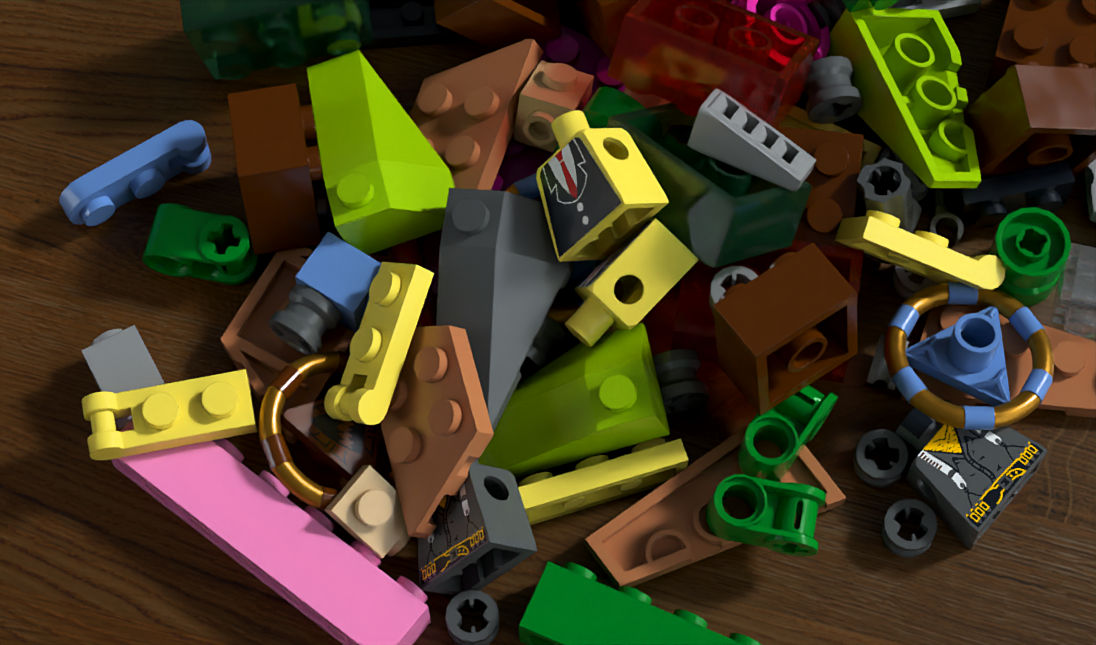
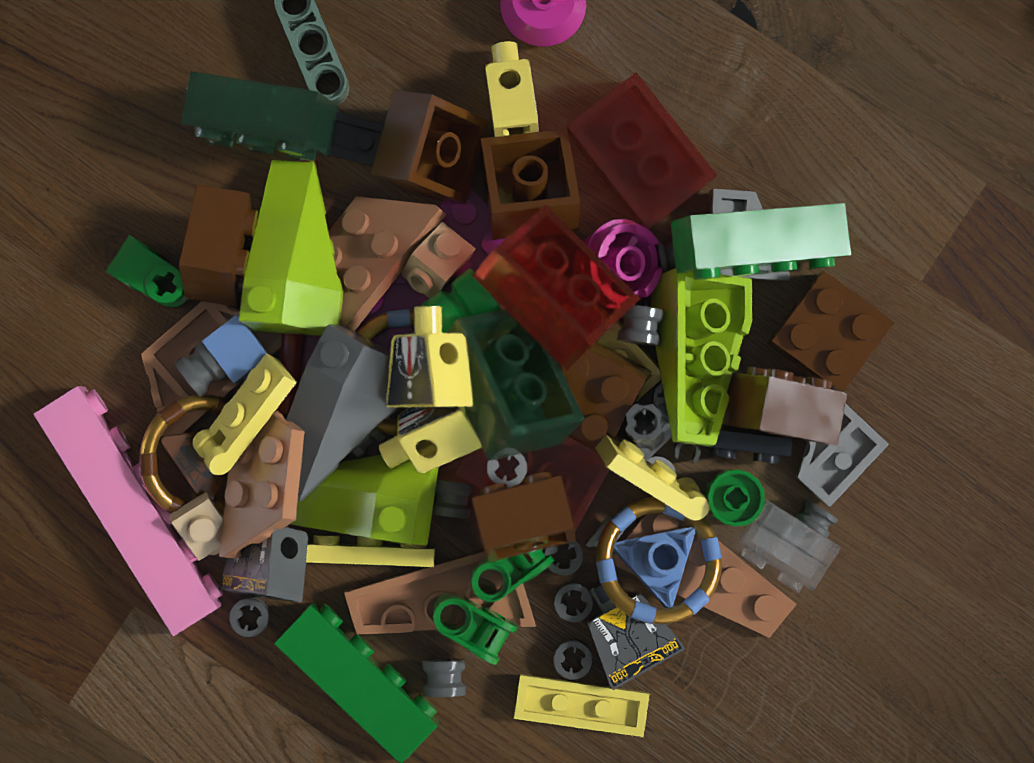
camera: 15 degrees right, 20 degrees up
medium blue plate [59,120,211,226] -> none
light grey brick [81,325,165,429] -> none
light yellow plate [82,369,258,460] -> none
light grey slope [687,88,816,192] -> none
none -> dark grey wheel [422,658,466,697]
none -> light yellow plate [514,674,650,737]
none -> dark grey bush [544,541,583,575]

